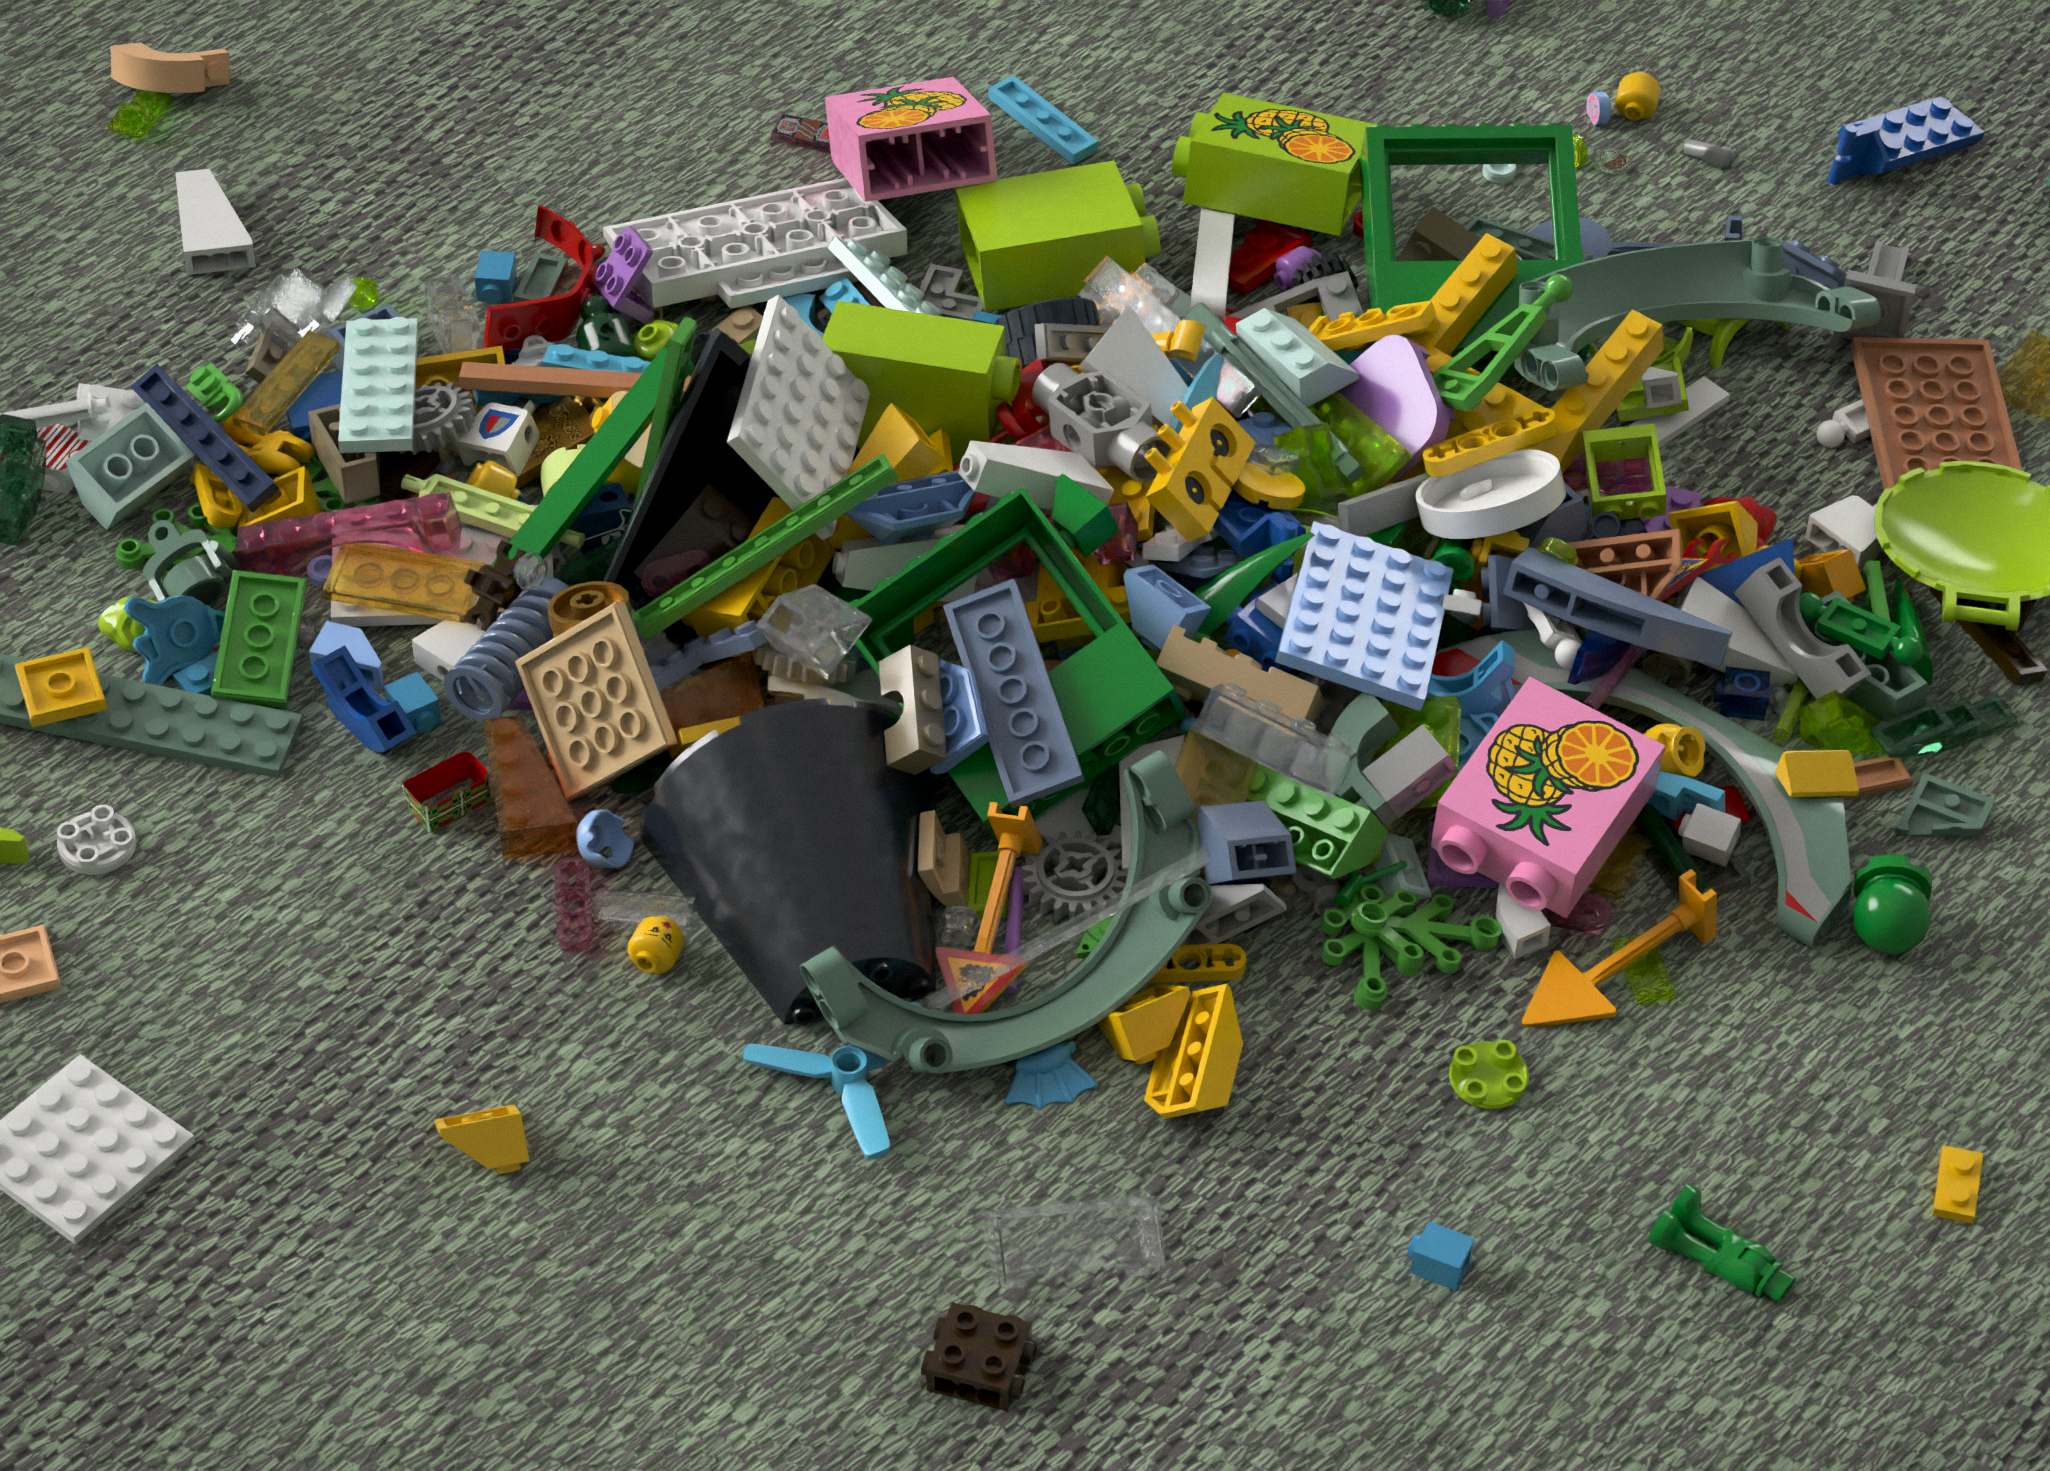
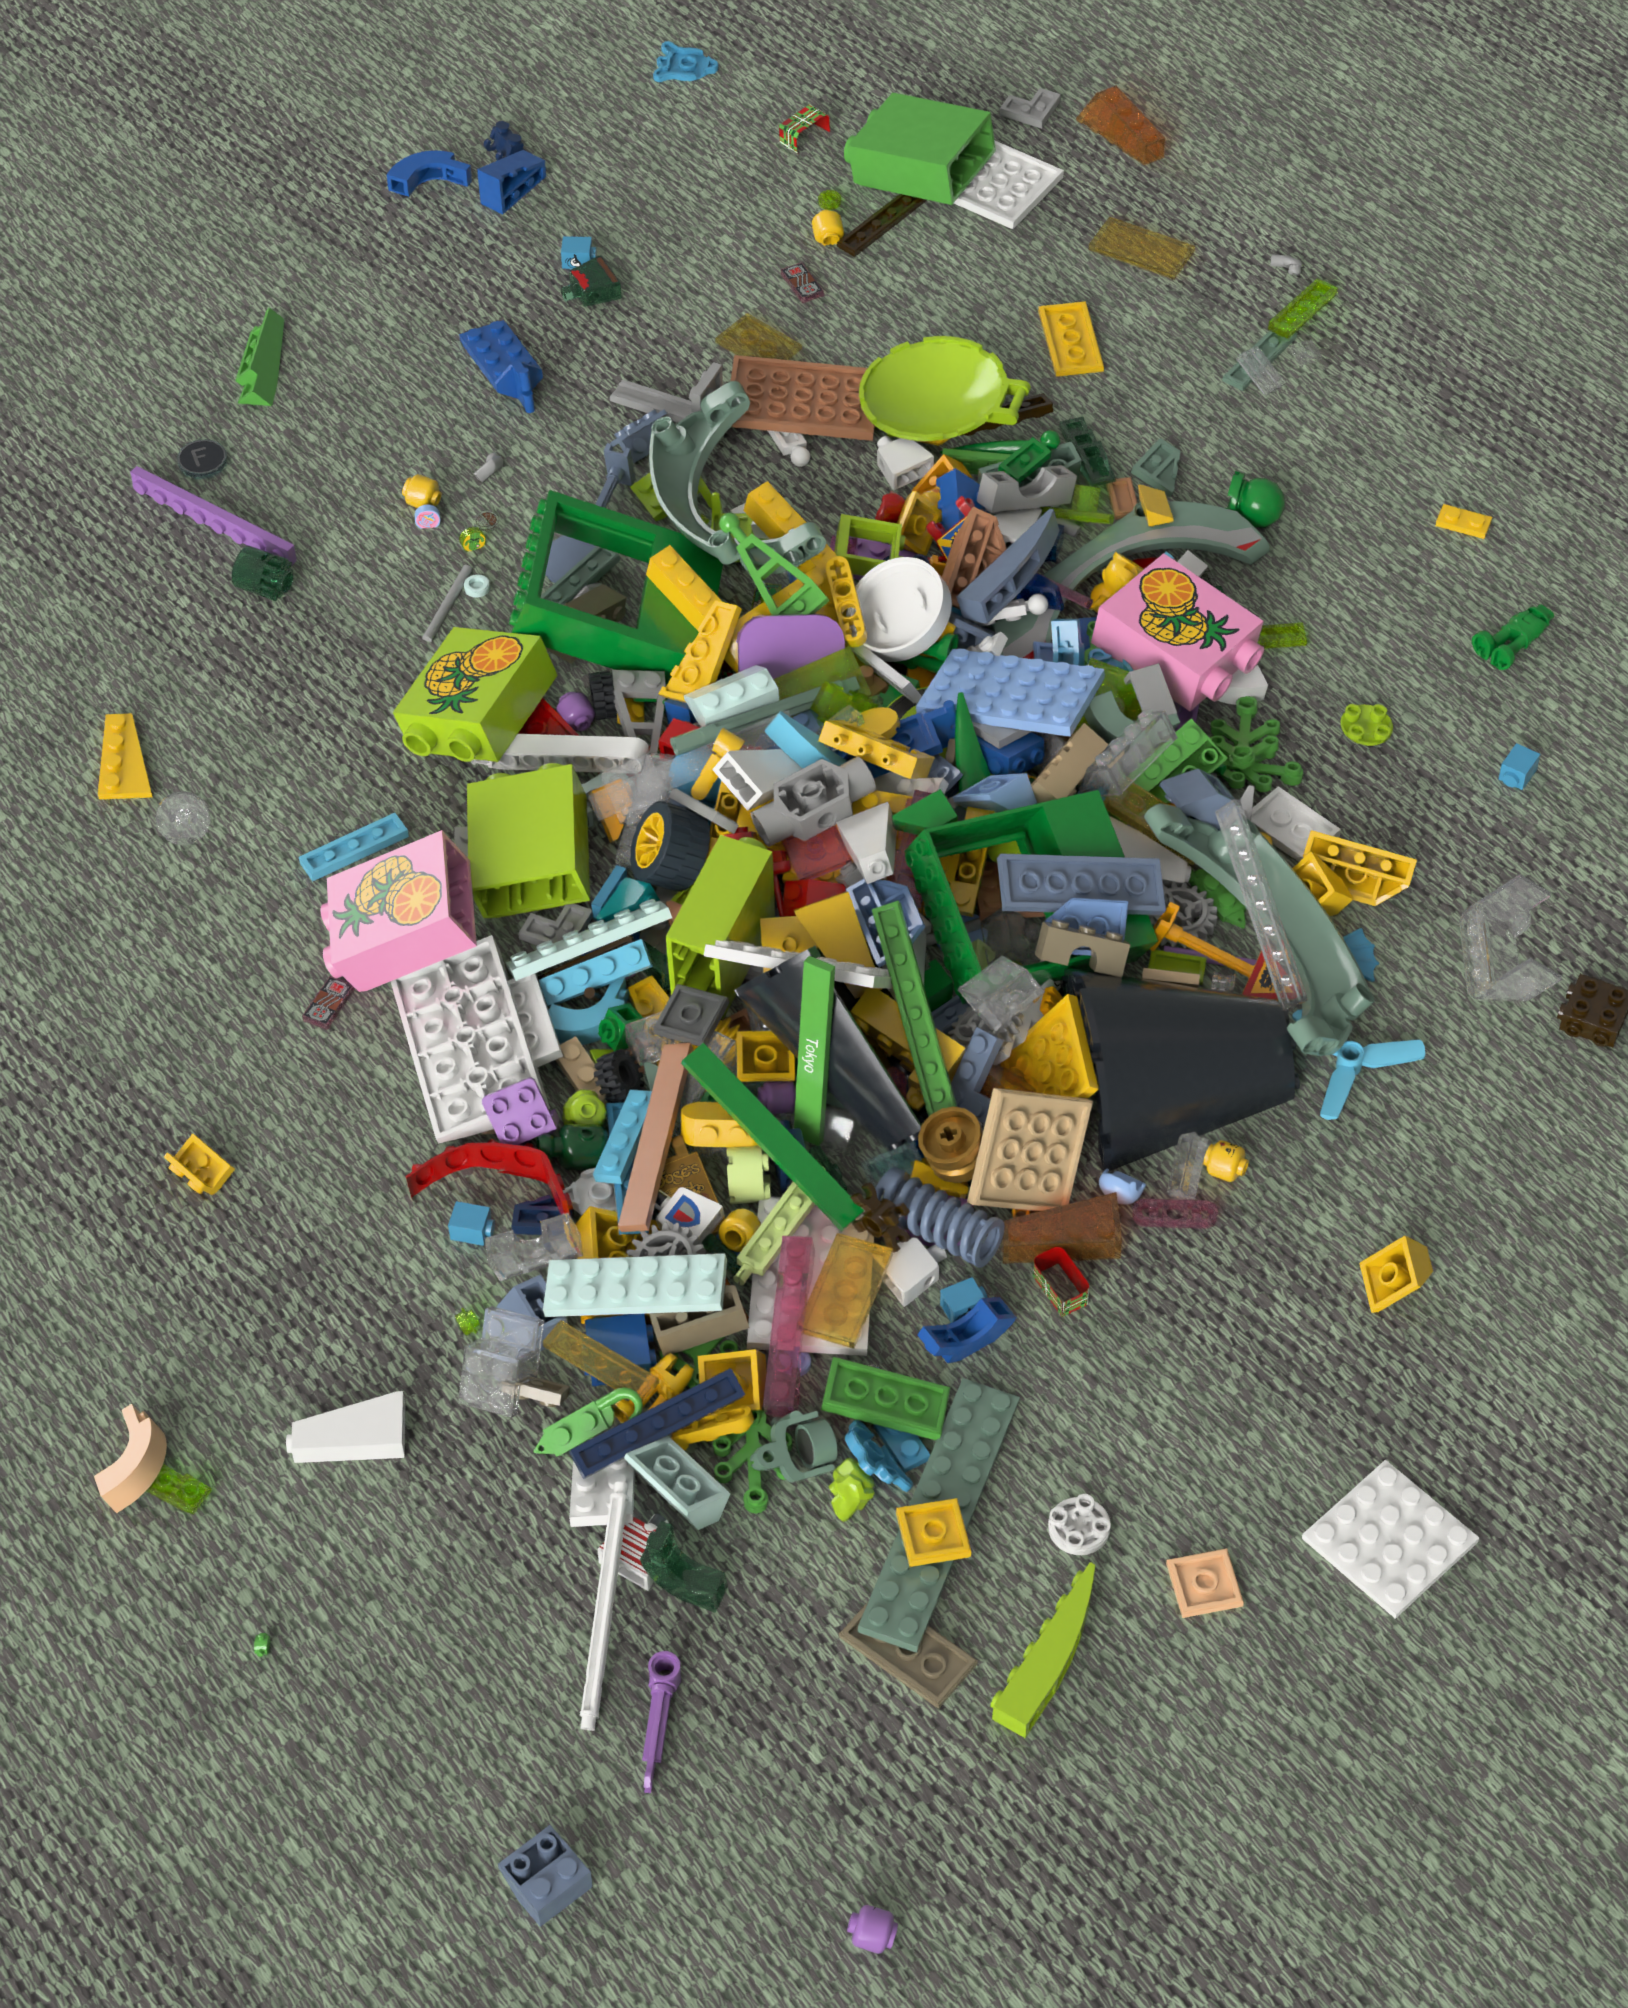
camera: 80 degrees left, 5 degrees up
light blue slope [309,621,384,691] -> none
sand green tile [513,252,568,303] -> none
clear plate [514,552,548,589] -> none
light orange piece [1522,869,1717,1027] -> none
clear neon green tile [1538,537,1577,565] -> none
none -> yellow bracket [164,1134,235,1195]
none -> white plate [1251,786,1341,862]

